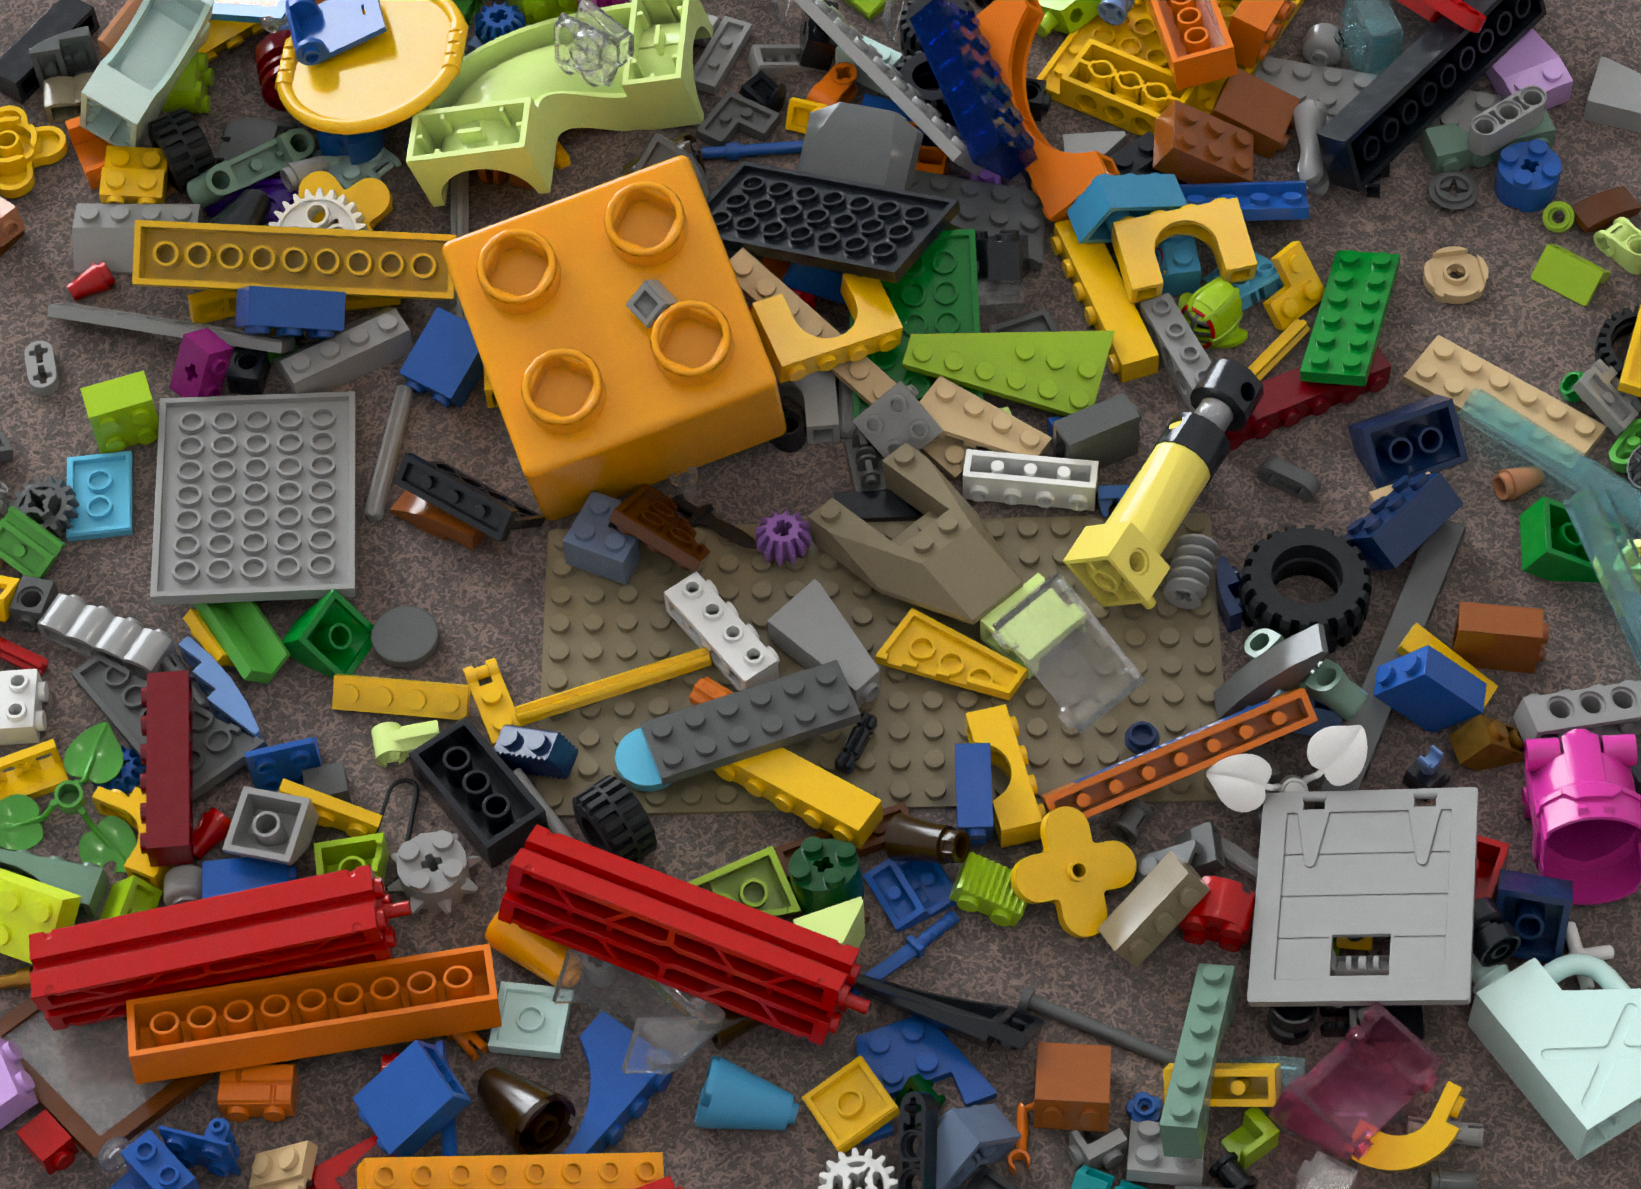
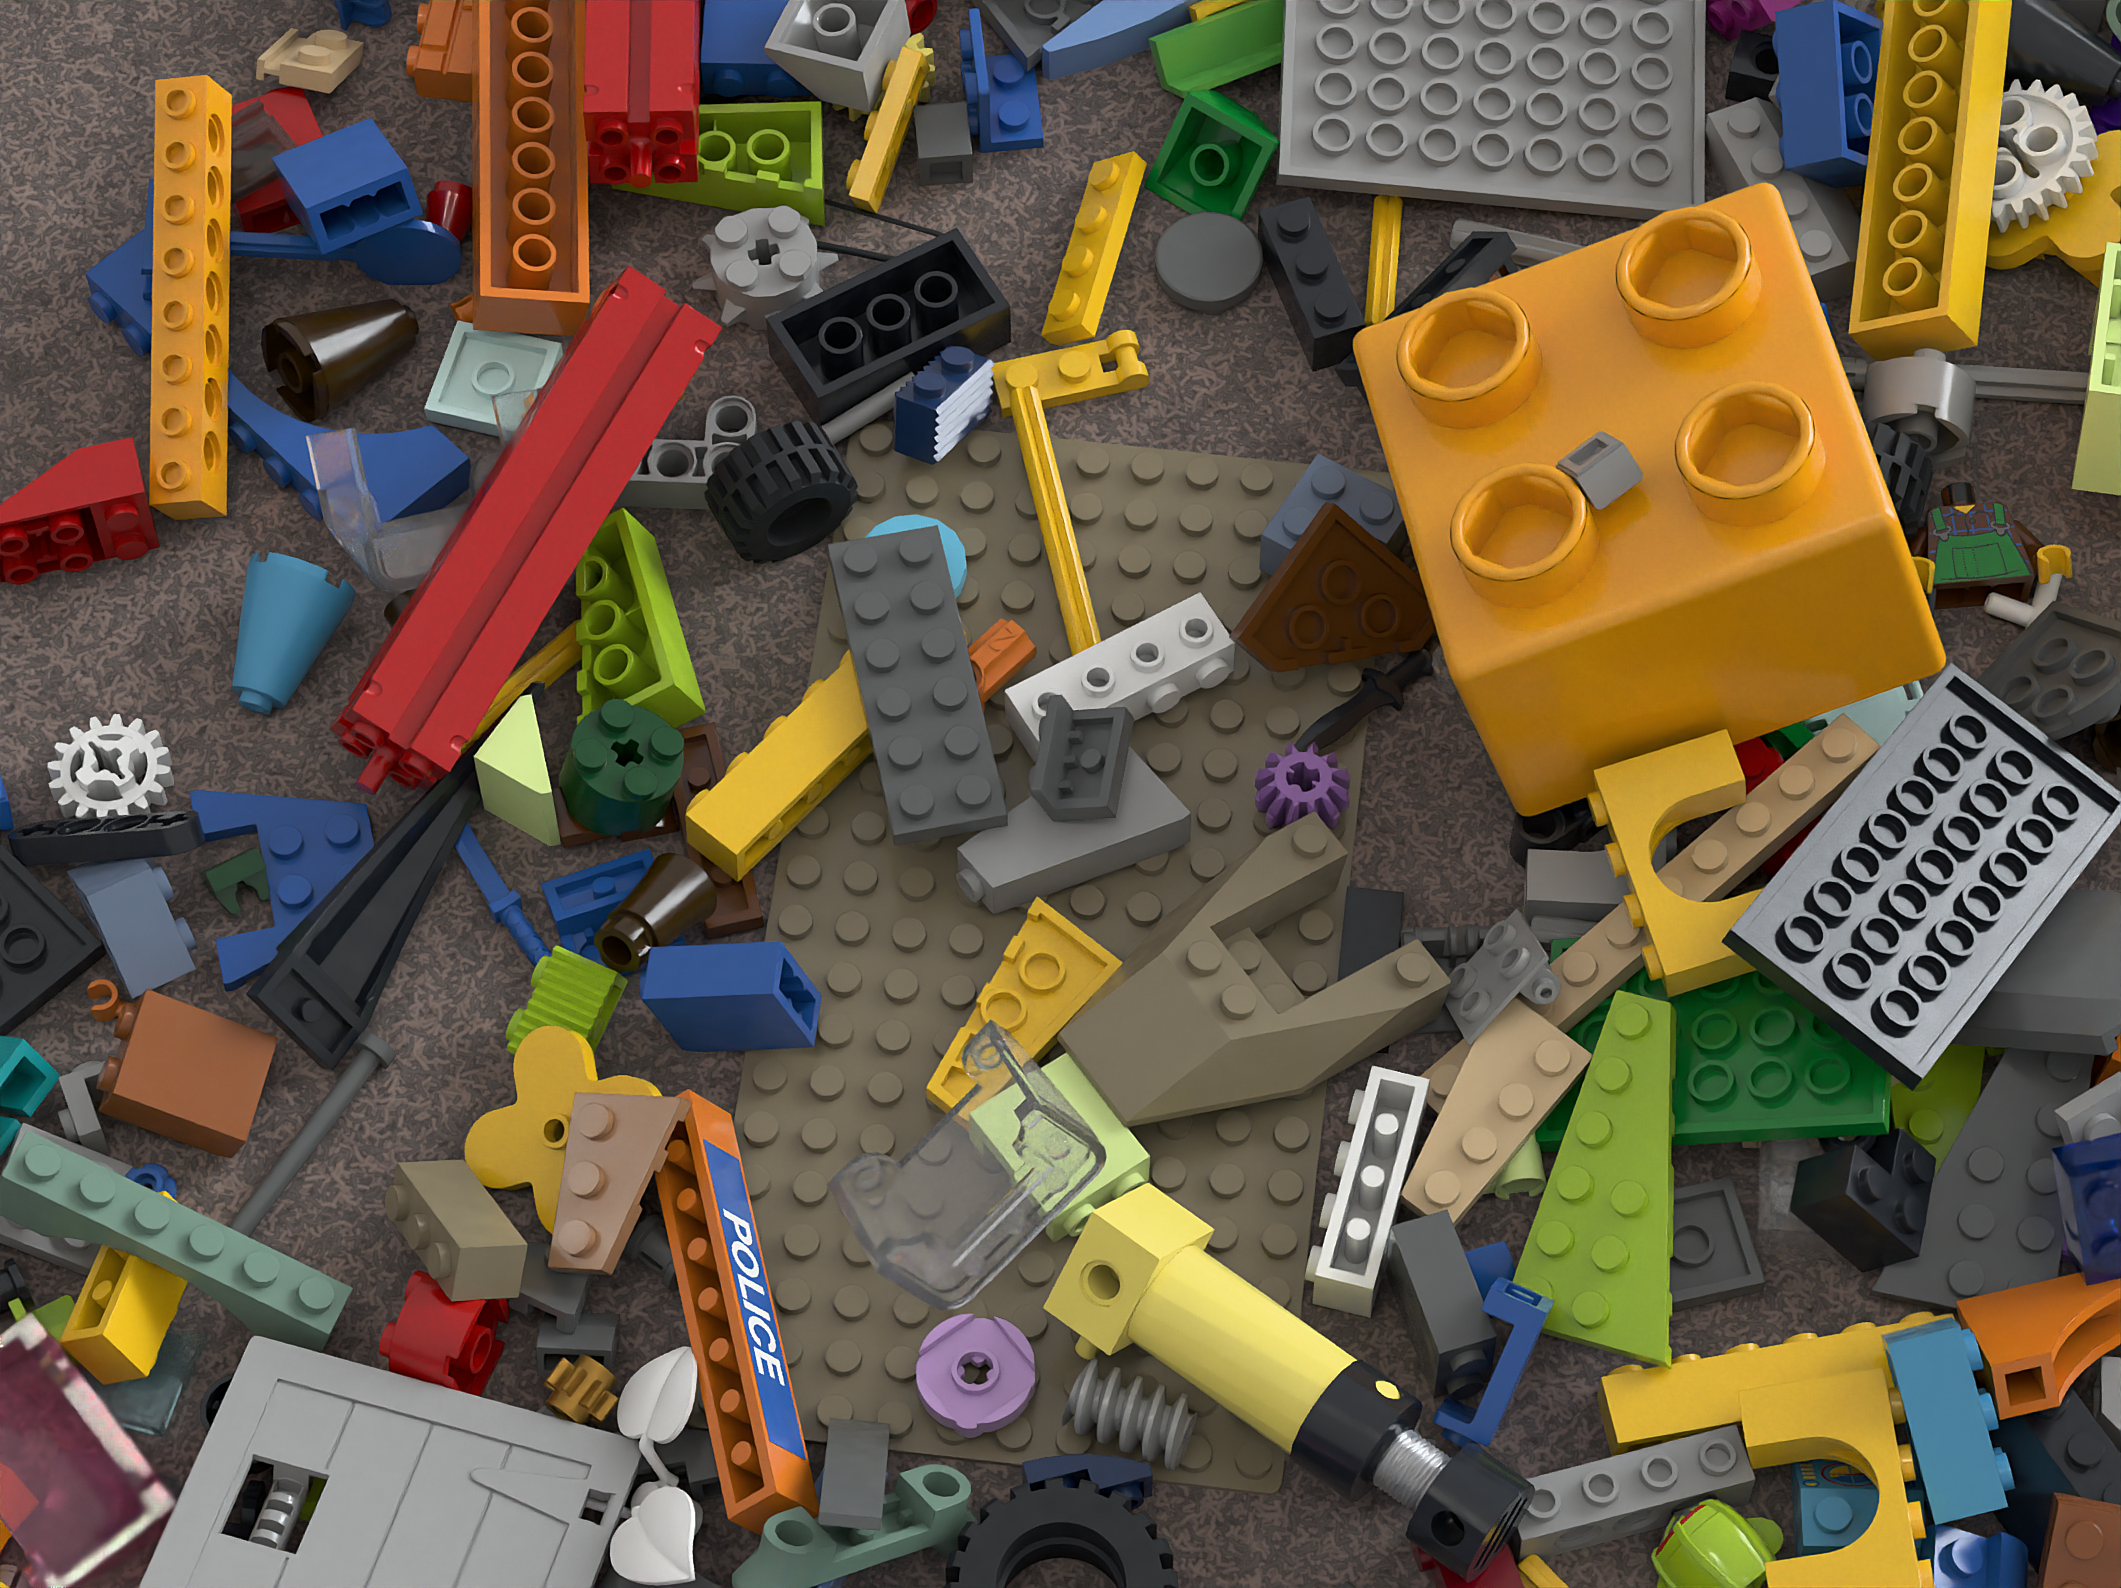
camera: 95 degrees right, 5 degrees up
yellowish green piece [371,720,440,767] -> none
yellow tile [801,1055,900,1154] -> none
black axle [835,712,877,775] -> none
yellow arch [965,704,1046,848] -> none
blue tile [1097,485,1130,517] -> none
dark blue plate [1124,721,1160,754] -> none
none -> pearl gold gear [543,1354,619,1427]
none -> medium nougat wing [548,1092,692,1275]
none -> lavender plate [916,1314,1036,1438]
none -> dark grey bracket [1029,695,1134,821]
none -> black brick [1257,196,1366,372]
none -> yellow axle [1364,195,1403,328]
none -> blue panel [1433,1276,1555,1447]

